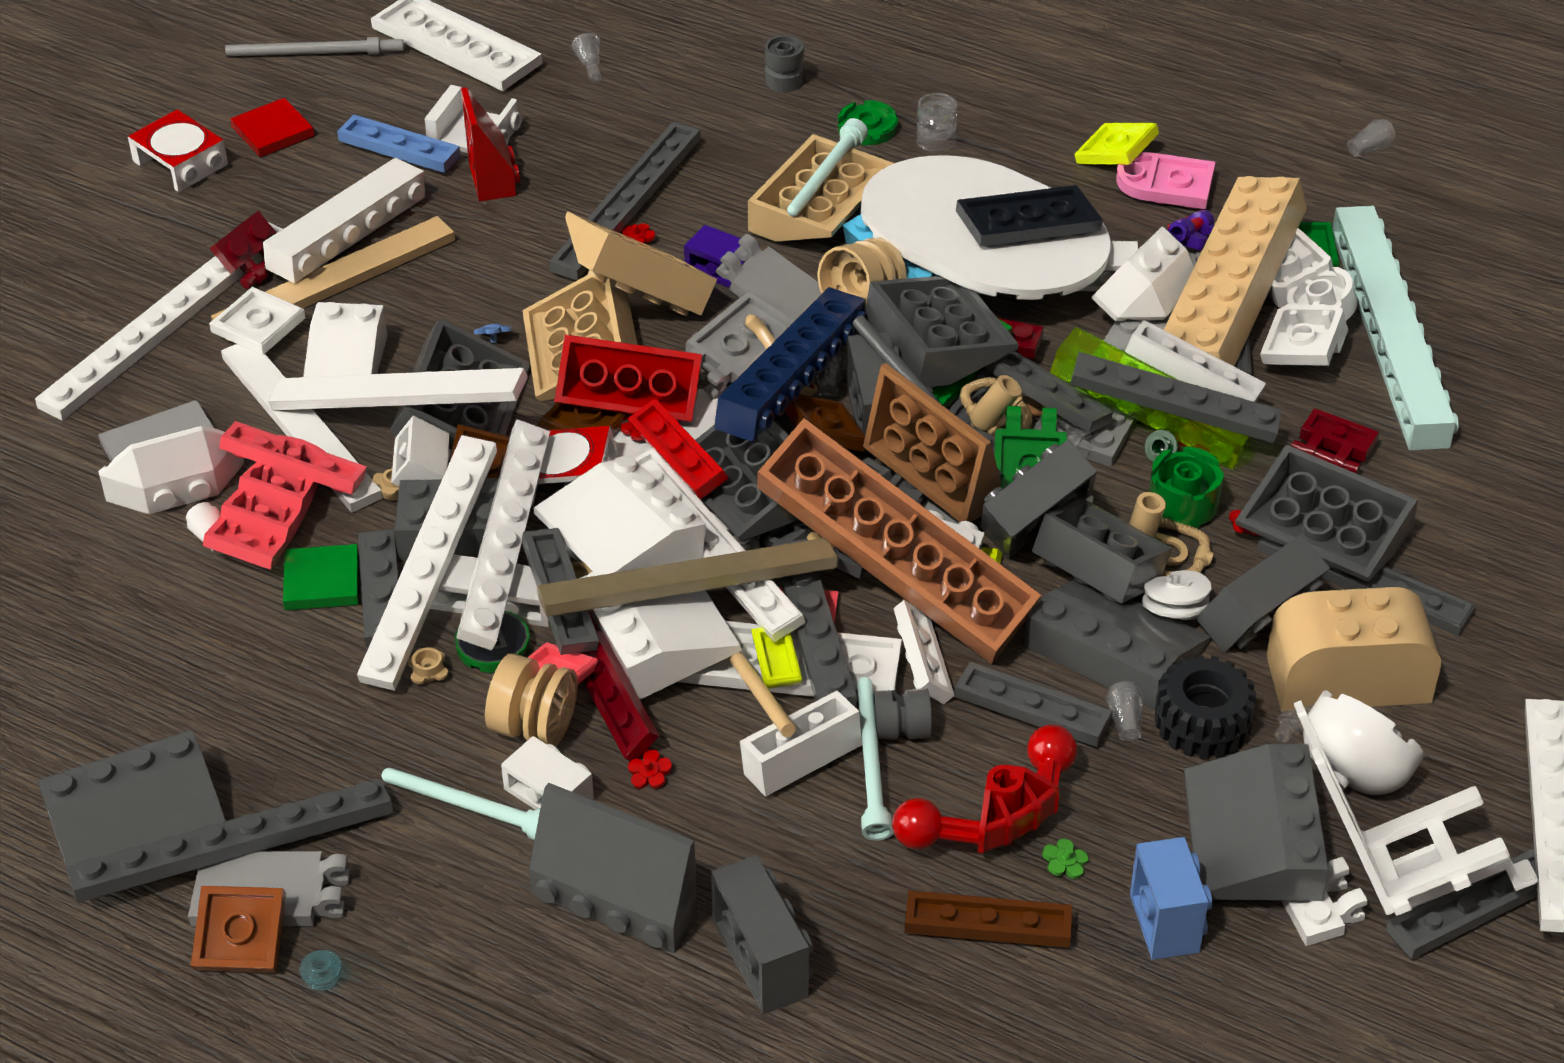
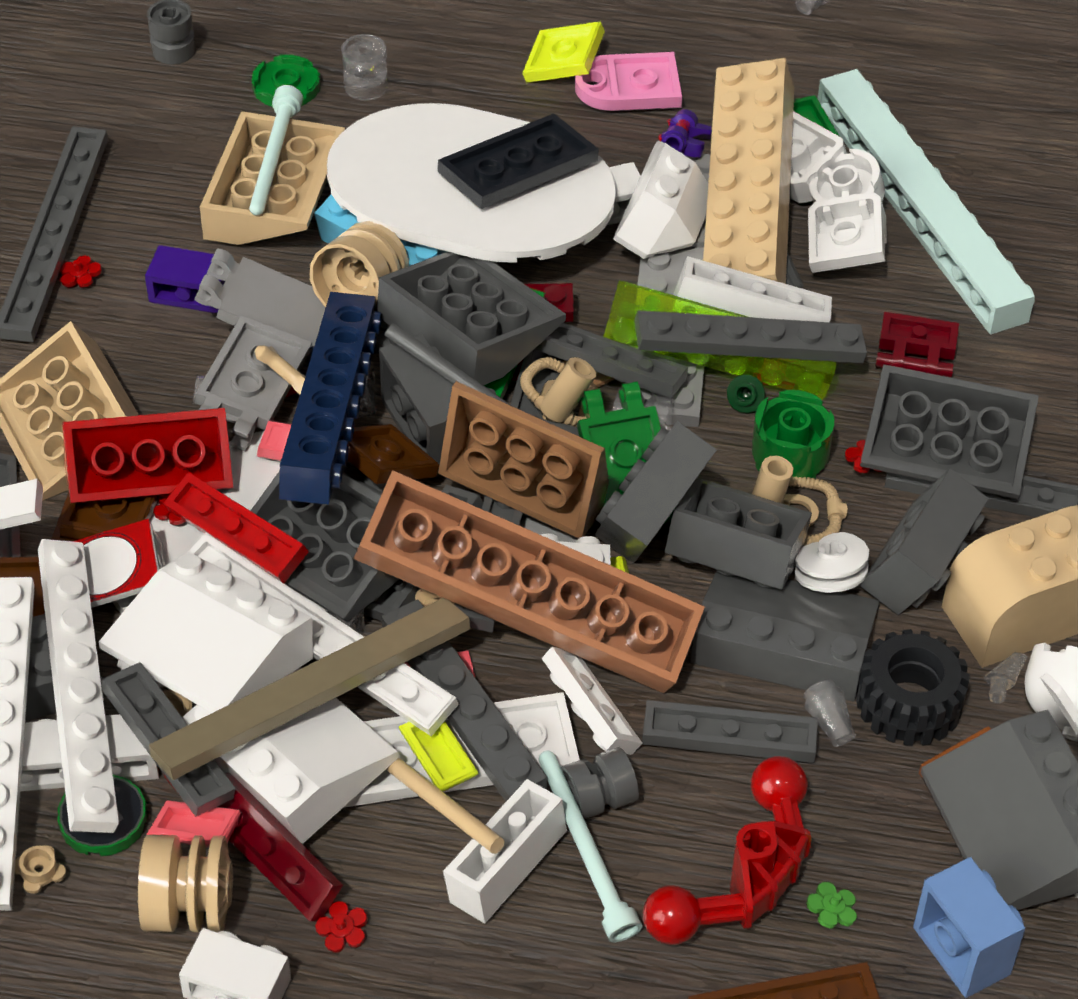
camera: 20 degrees left, 5 degrees up
tan slope [565,211,717,316] -> none

